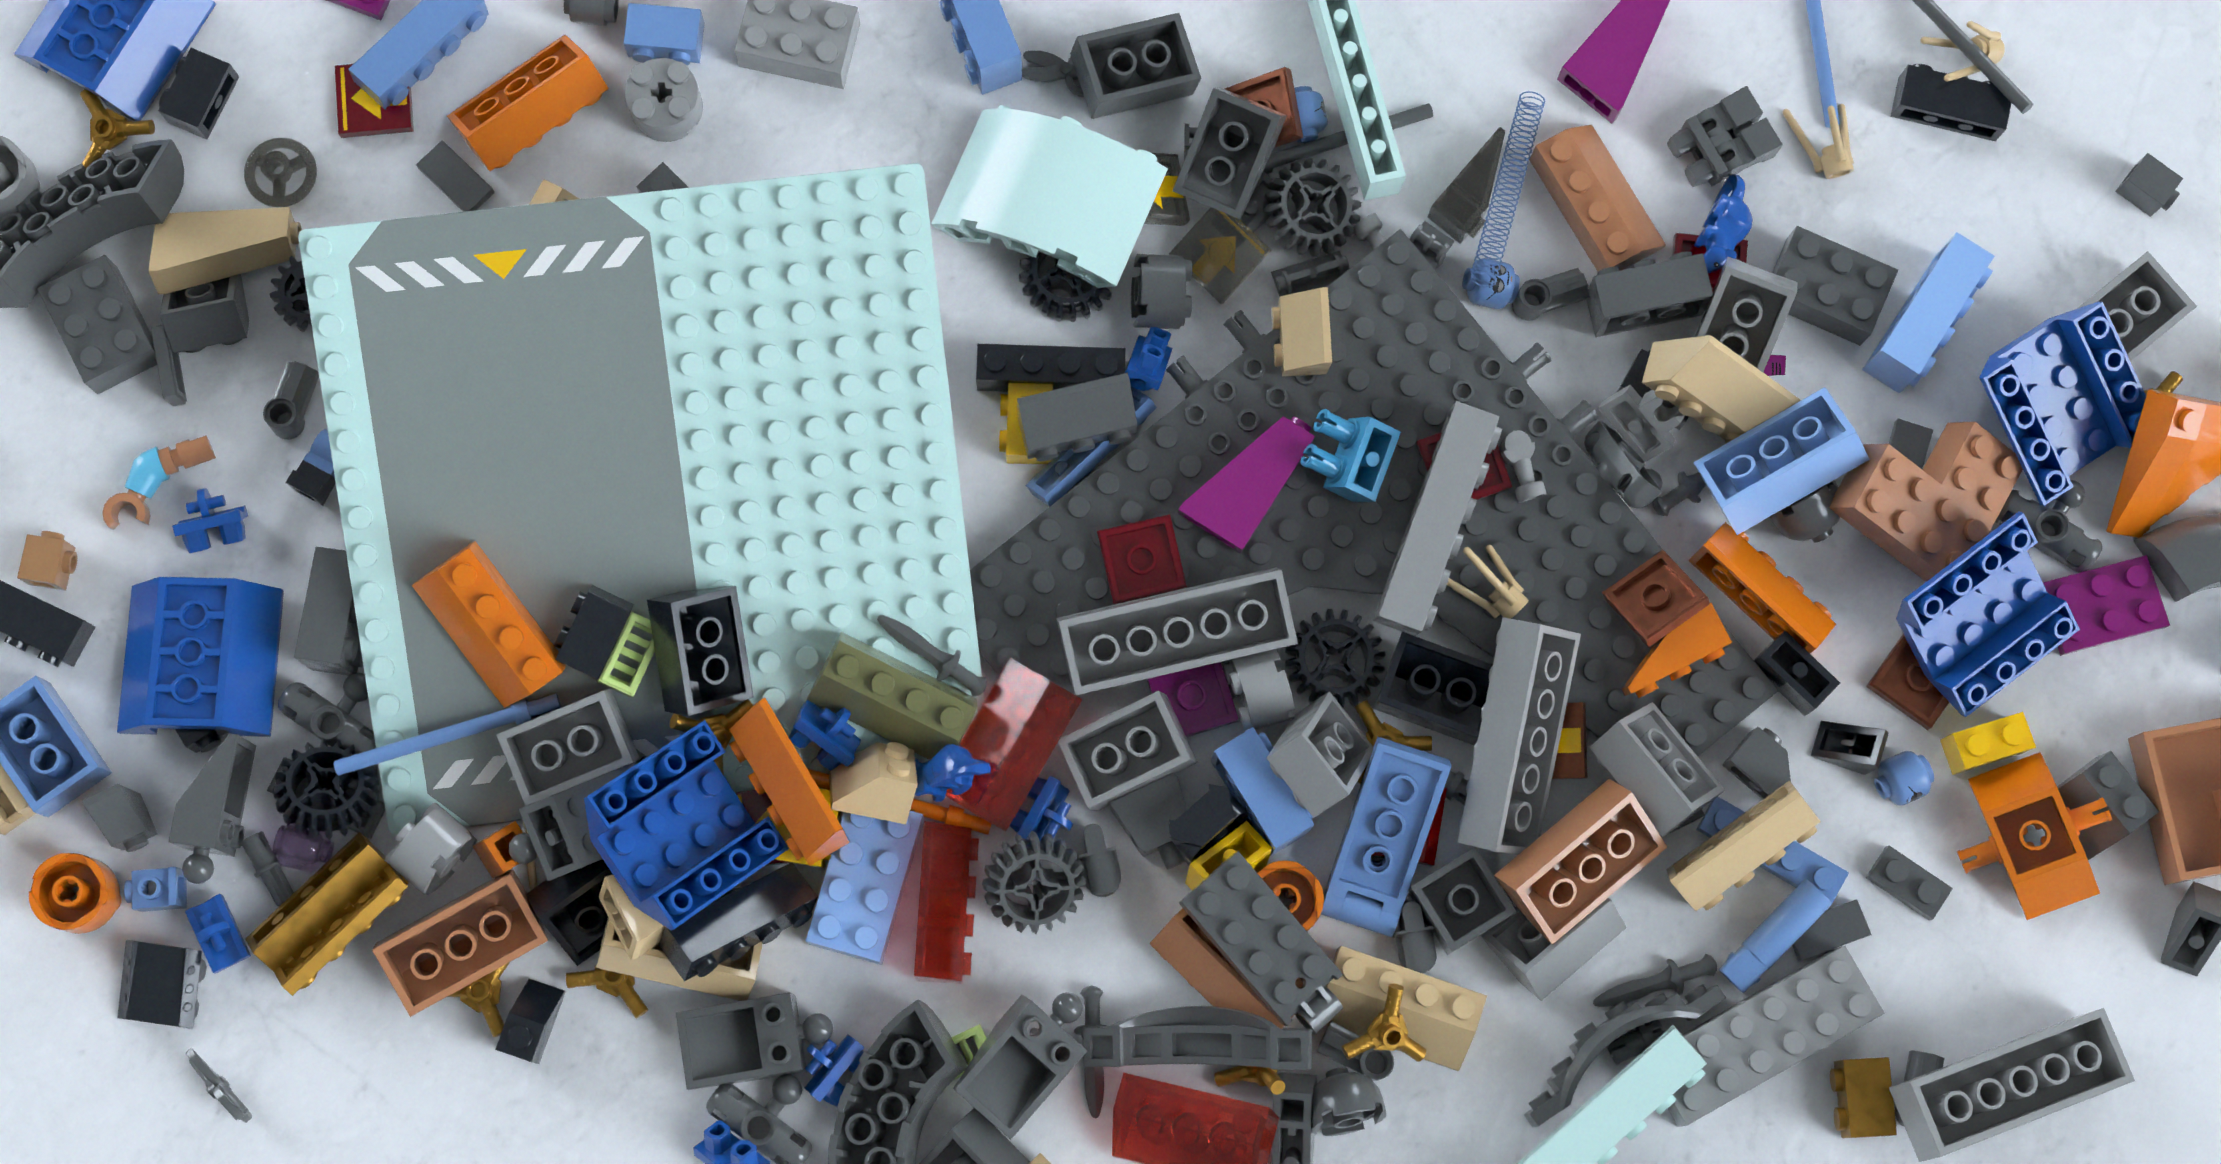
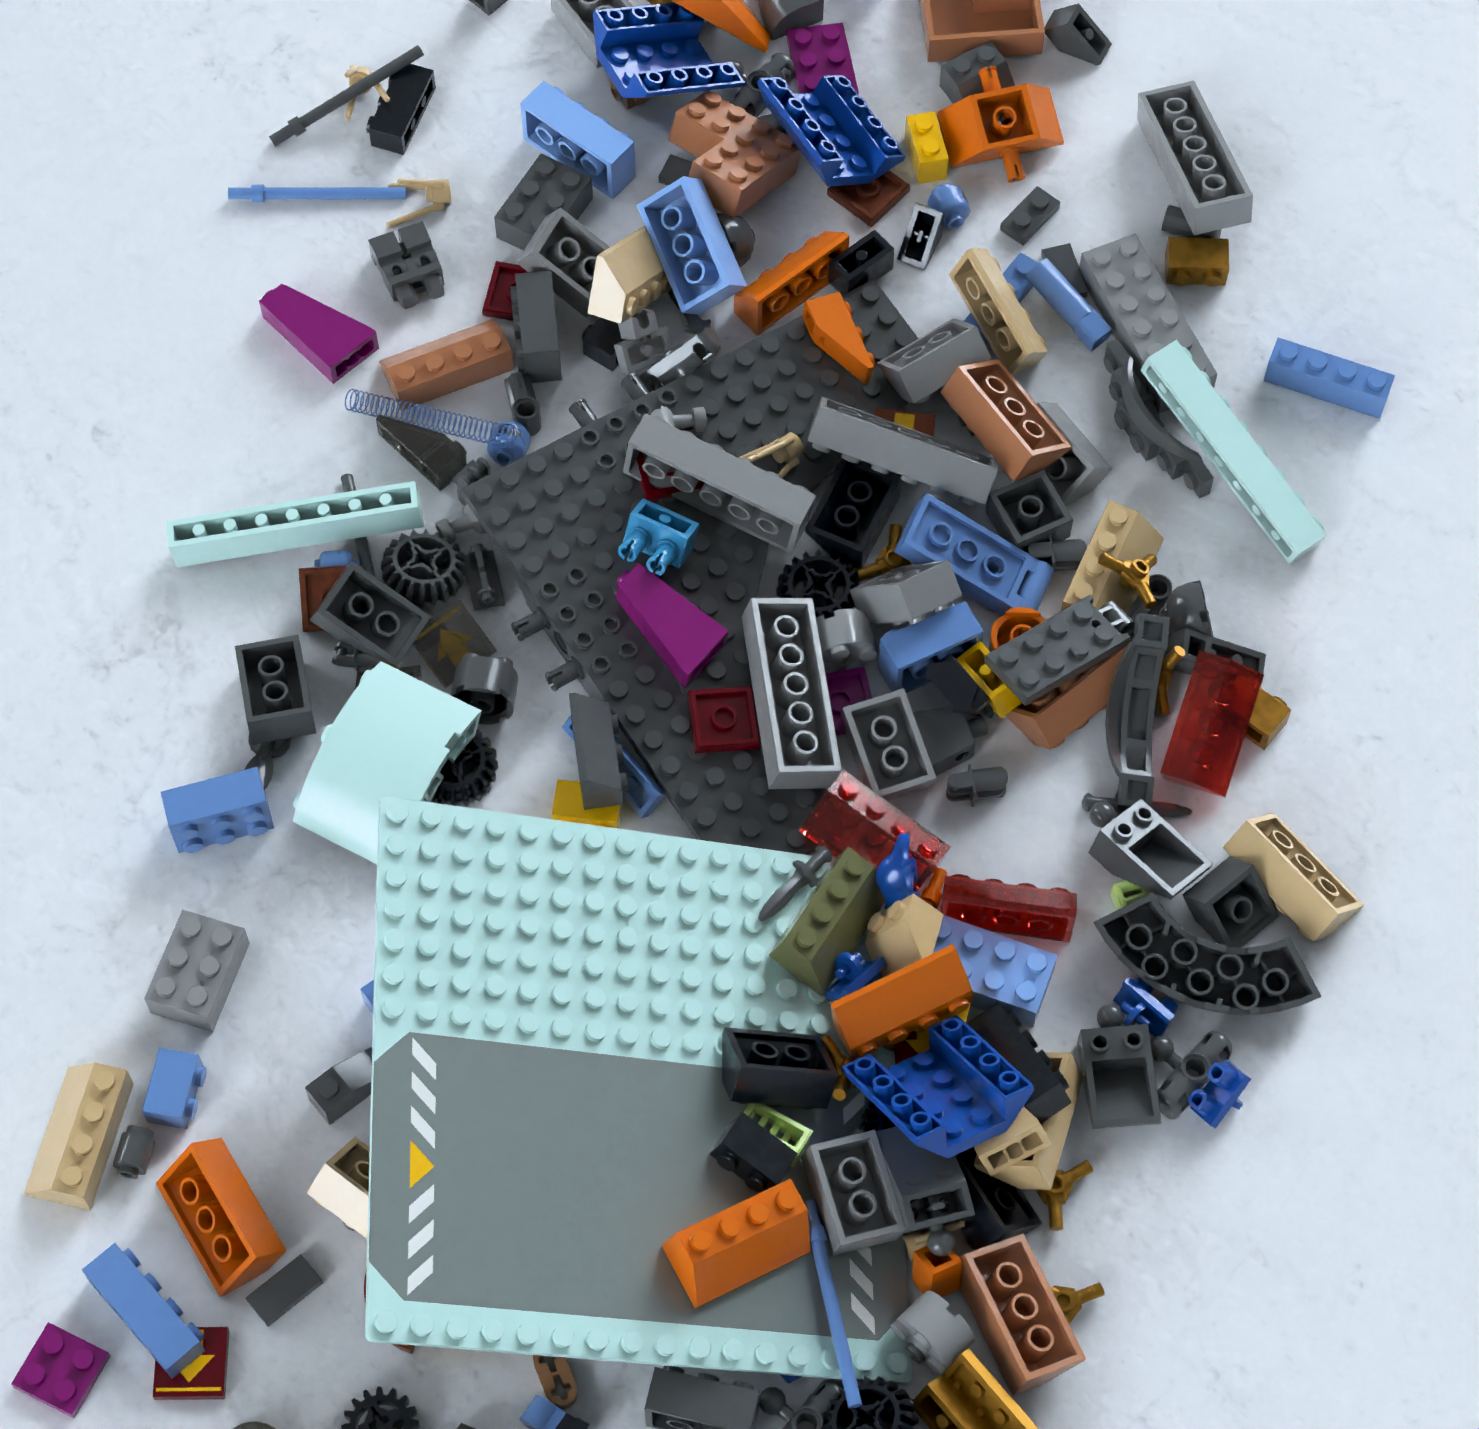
camera: 80 degrees left, 15 degrees down
black slope [495,979,566,1064] -> none
light grey brick [625,58,703,142] -> none
black brick [976,344,1126,392] -> none
dark grey gear [982,831,1086,934] -> none
blue hips [1006,776,1074,841] -> none
blue hips [1125,327,1173,391] -> none
tan slope [1271,287,1332,376] -> none
dark grey sword [1593,954,1717,1007] -> none
copper tile [1602,550,1710,647] -> none
blue animal [1694,174,1753,273] -> none
dark grey slope [1722,727,1791,799] -> none

